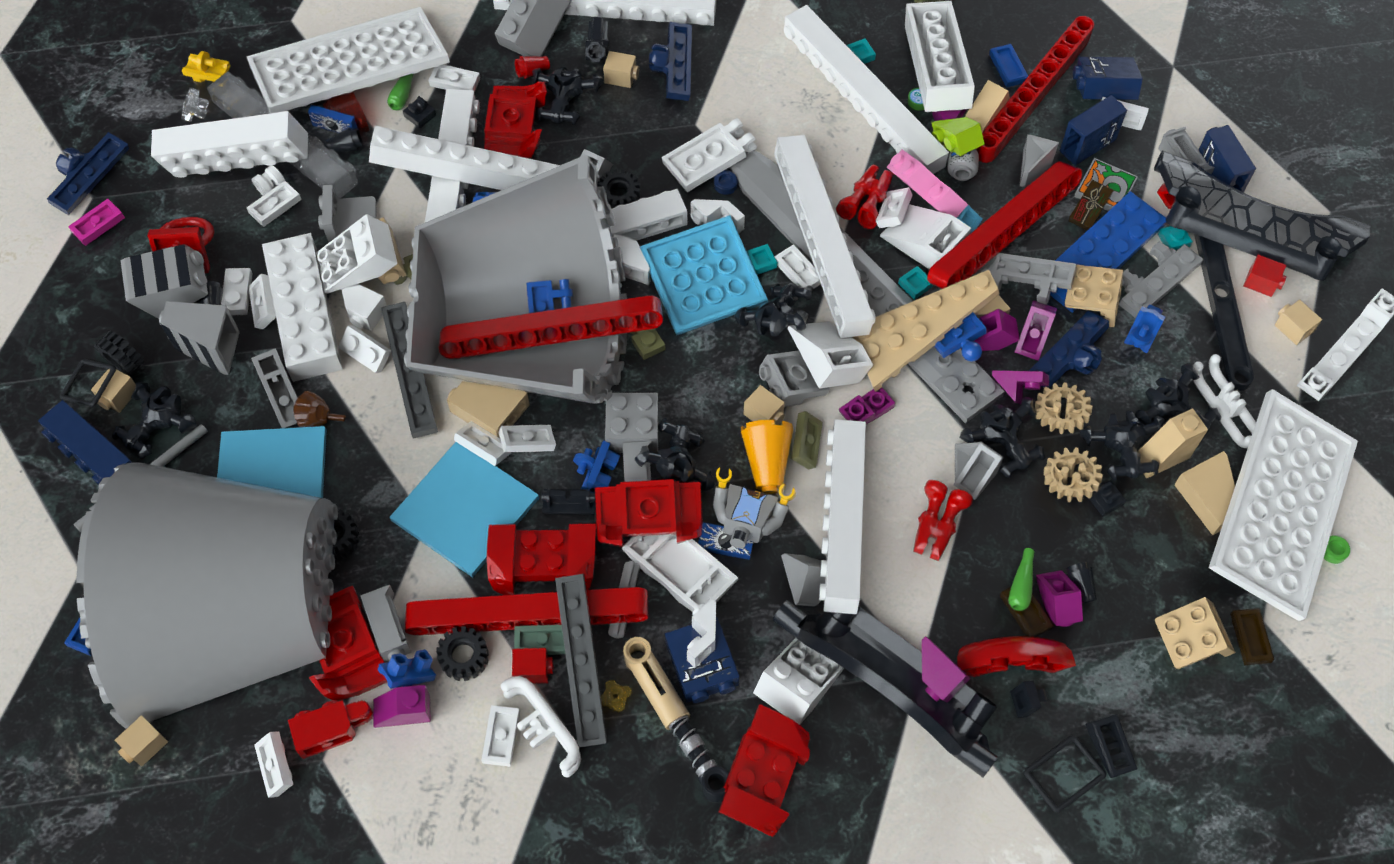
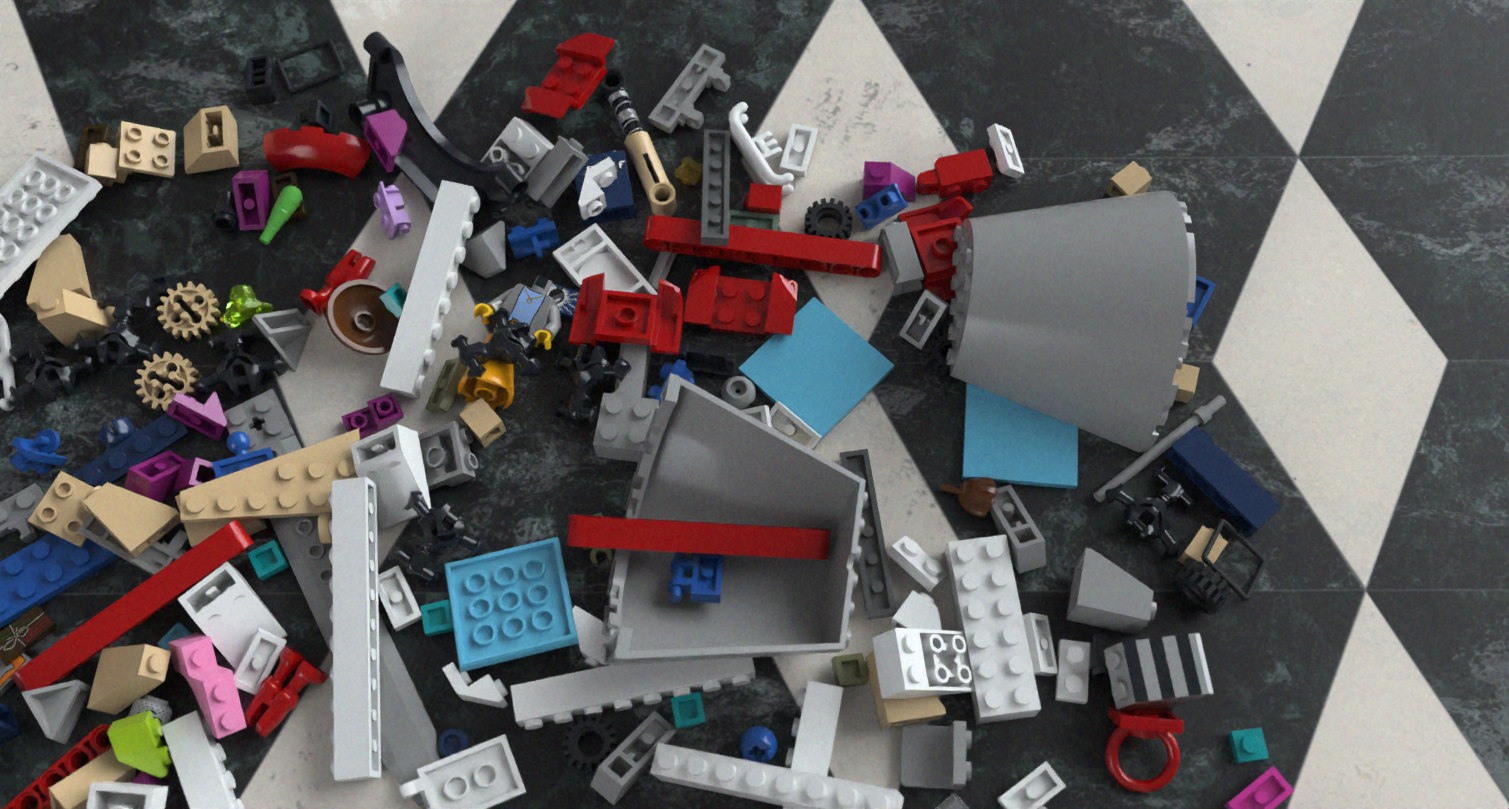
camera: 170 degrees left, 5 degrees up
none -> tan slope [83,482,181,559]
none -> tan brick [84,143,119,187]
none -> tan slope [87,644,171,715]
none -> tan slope [184,105,239,174]
none -> clear neon green animal [220,285,273,328]
none -> tan tile [318,514,332,544]
none -> reddish brown dish [326,279,401,355]
none -> lavender hinge [374,181,411,240]
none -> teal plate [379,282,407,319]
none -> black piece [451,307,541,378]
none -> blue hips [507,217,561,259]
none -> light grey window [526,135,589,208]
none -> light grey hinge [648,44,731,134]
none -> light grey plate [721,376,756,410]
none -> light grey slope [899,289,949,350]
none -> teal plate [1228,728,1269,764]

